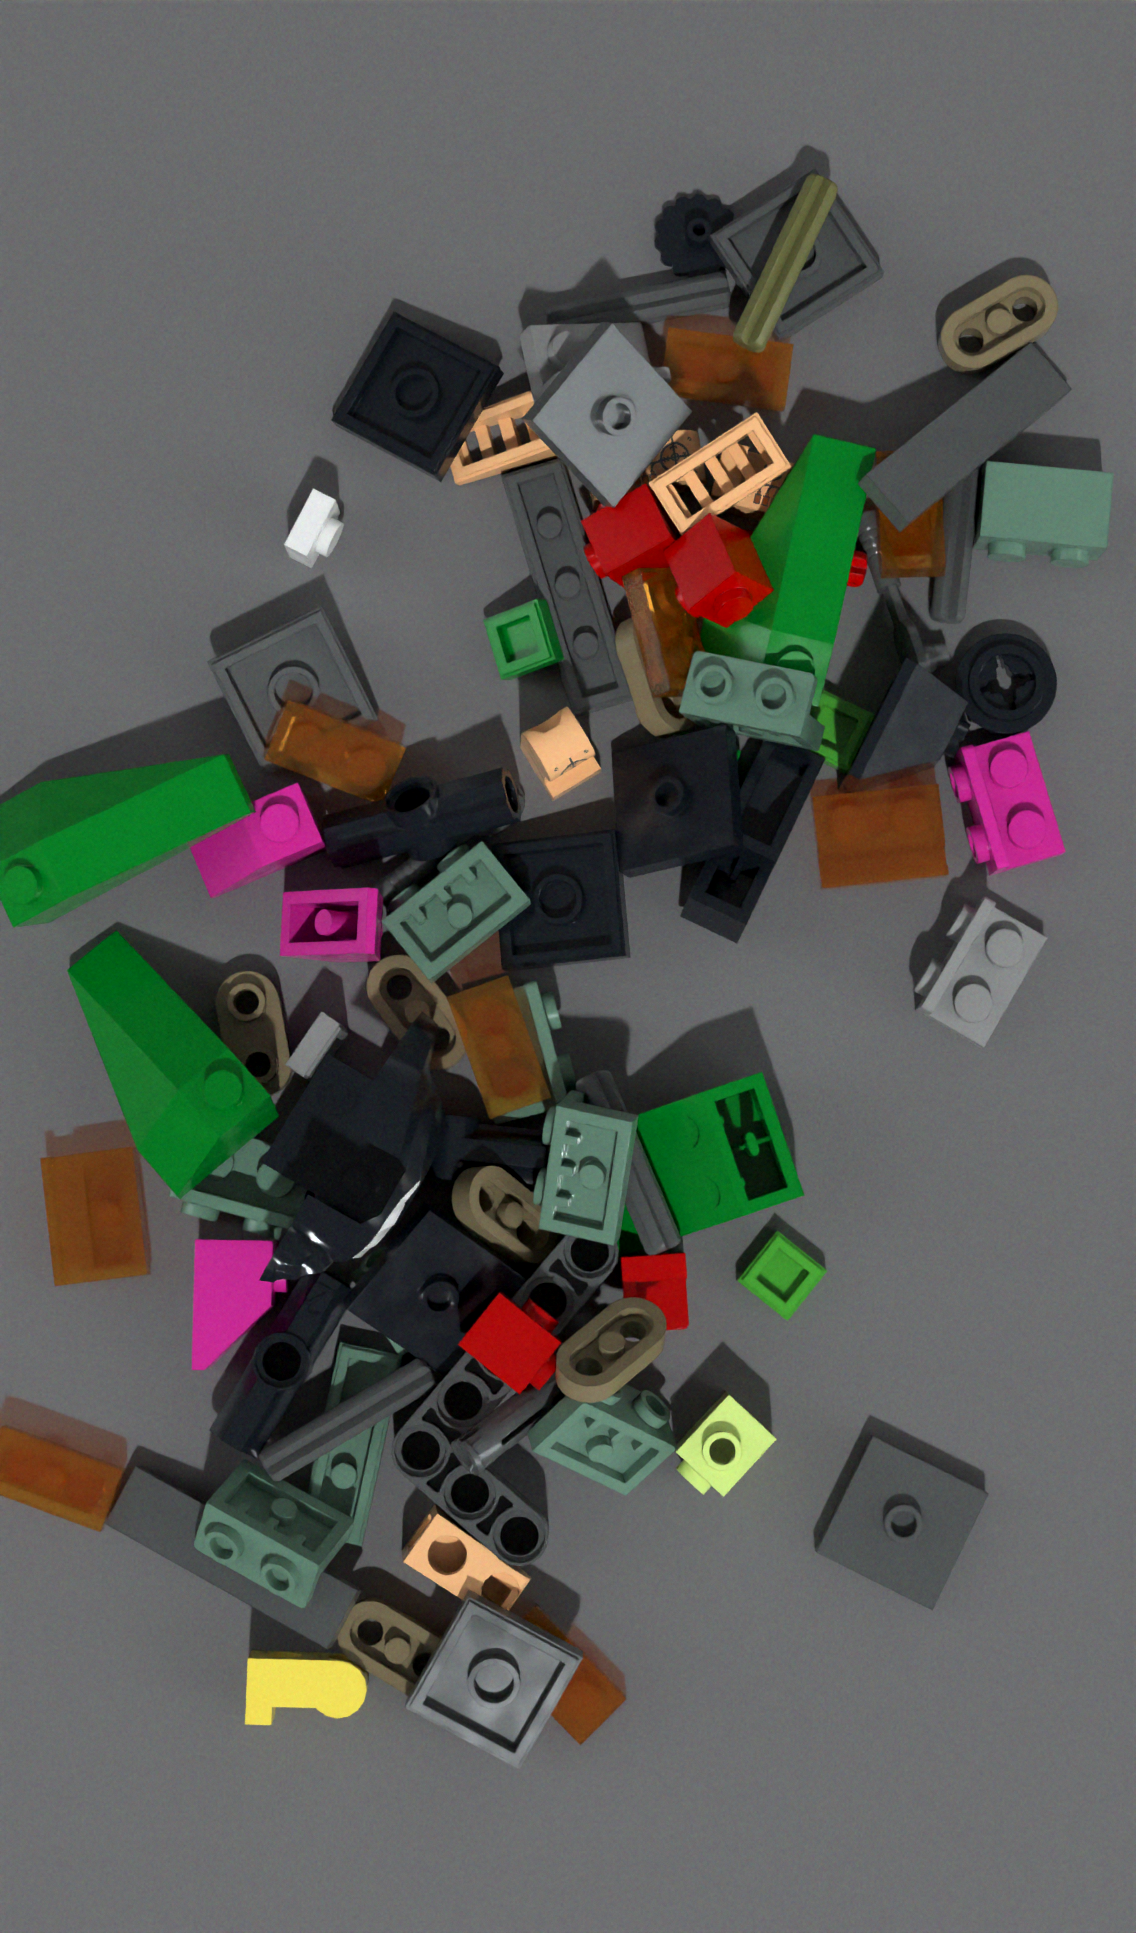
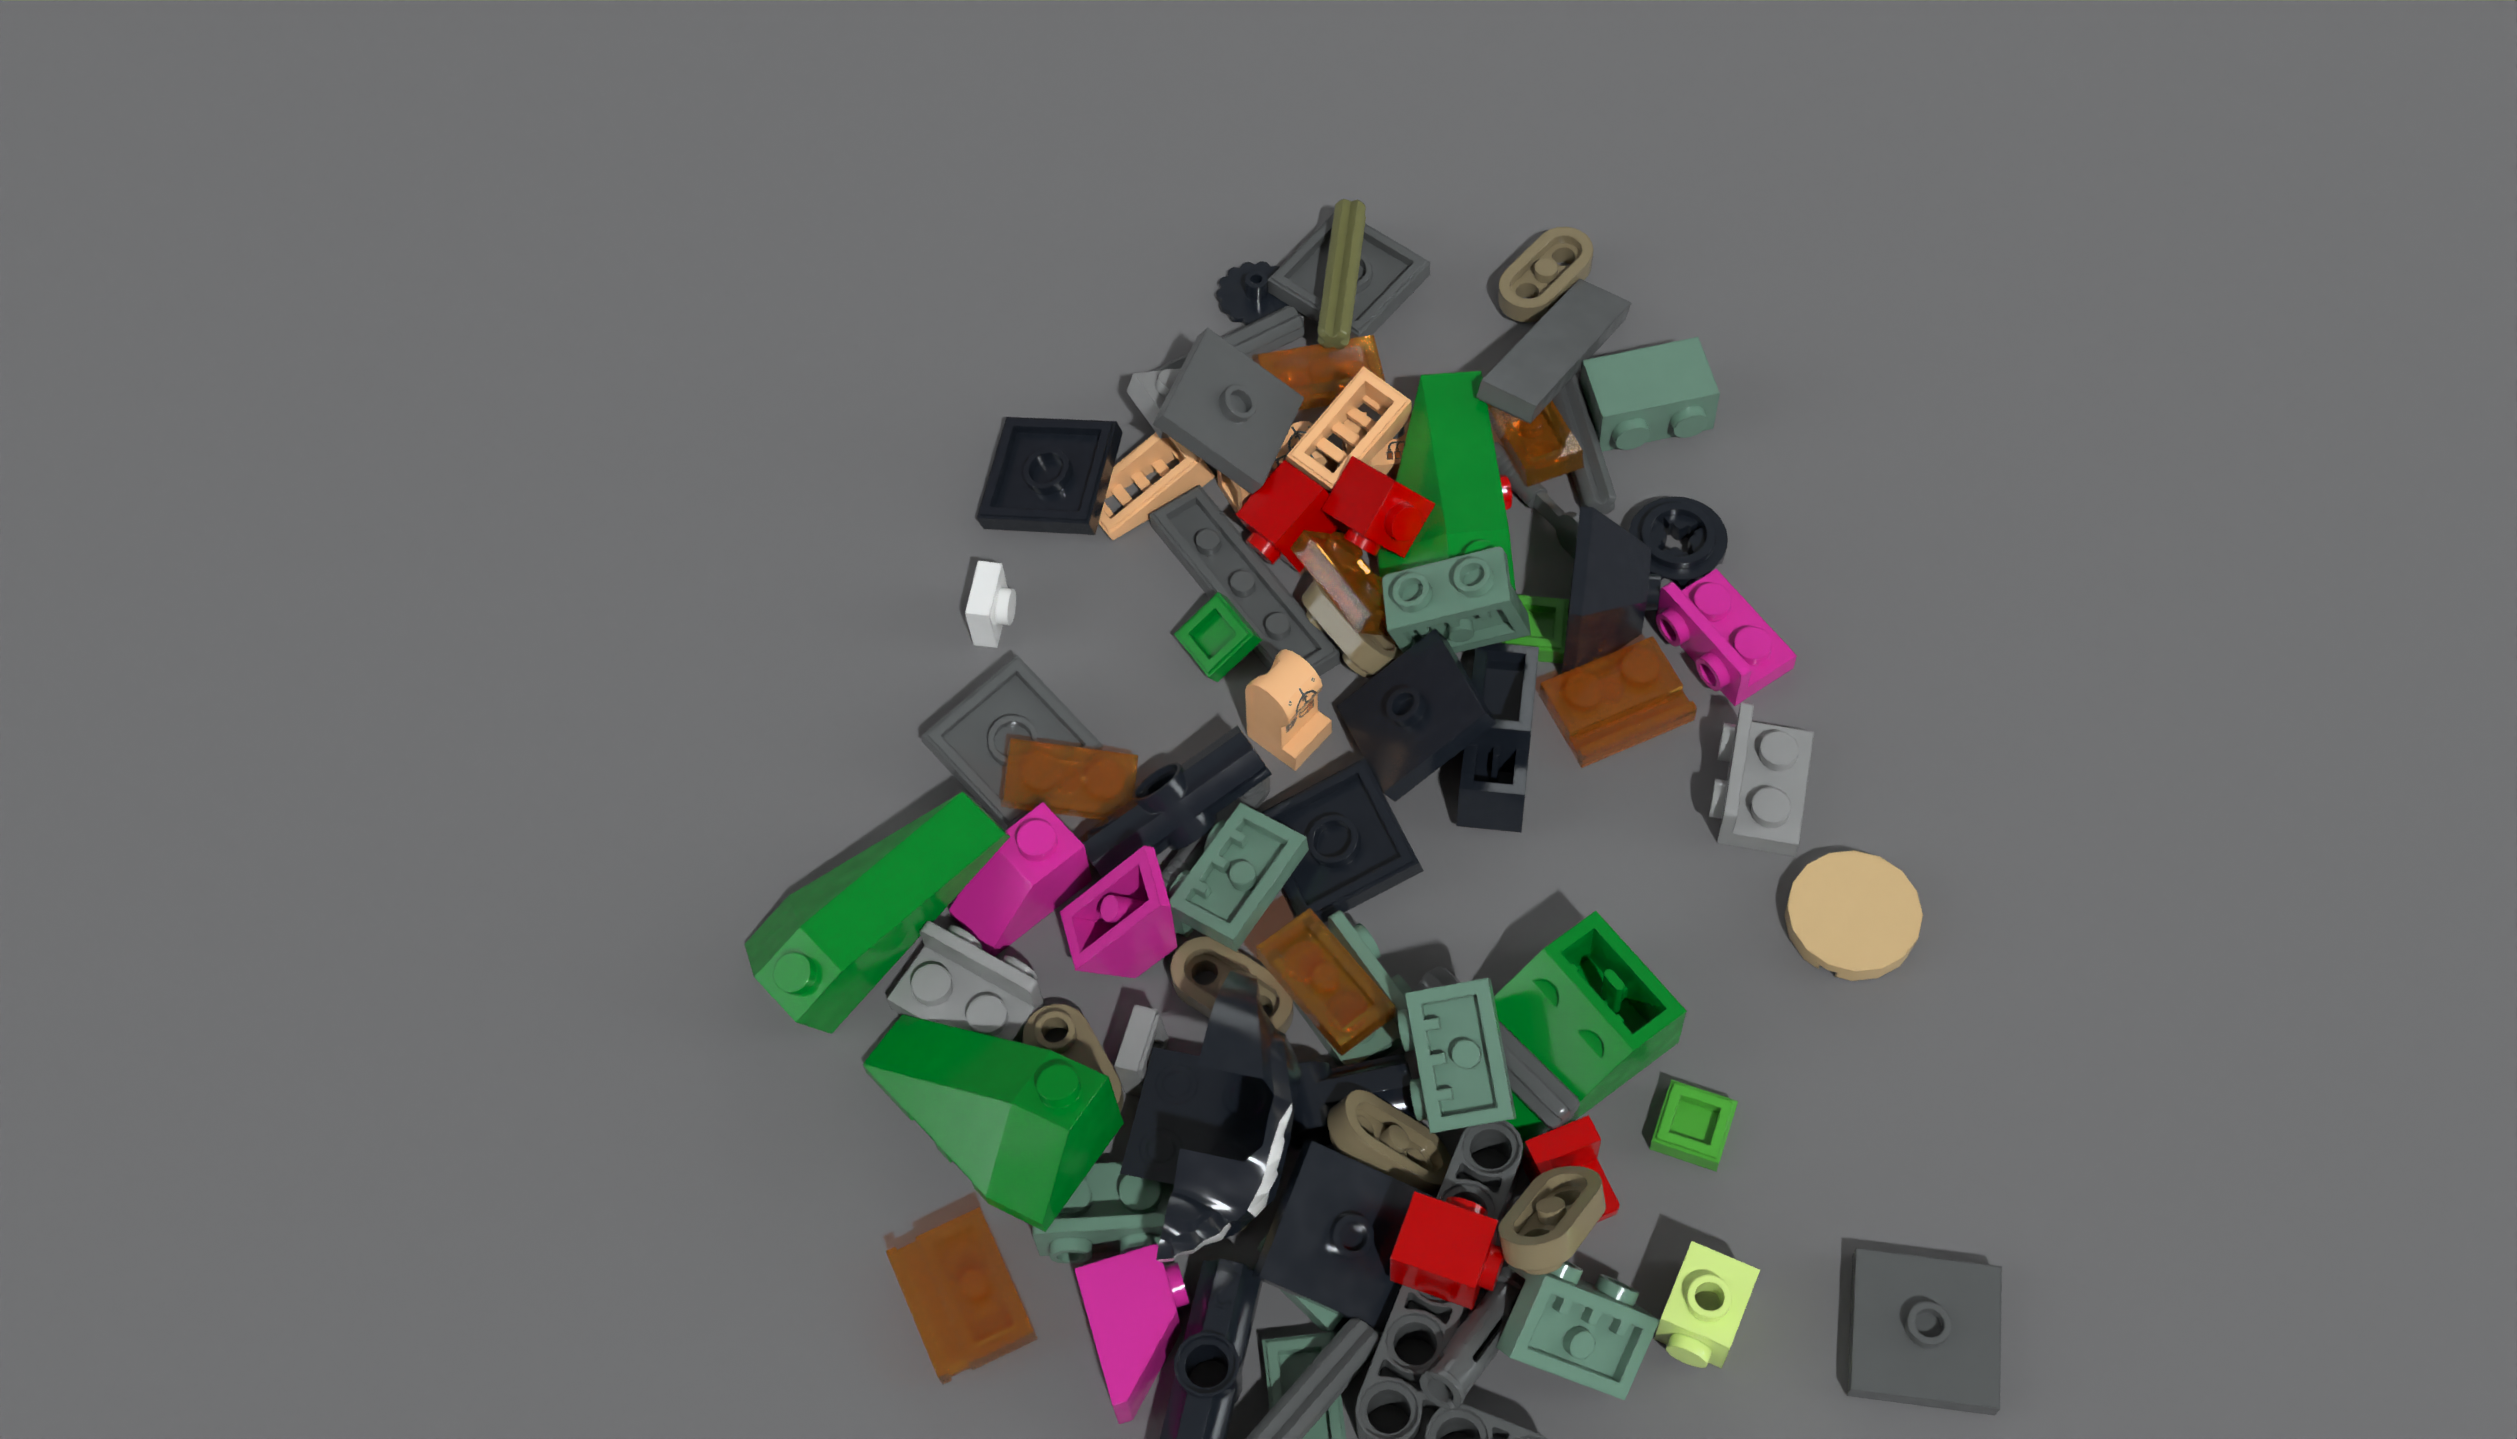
camera: 15 degrees left, 25 degrees down
none -> light grey bracket [887,921,1045,1043]
none -> tan tile [1784,850,1923,981]

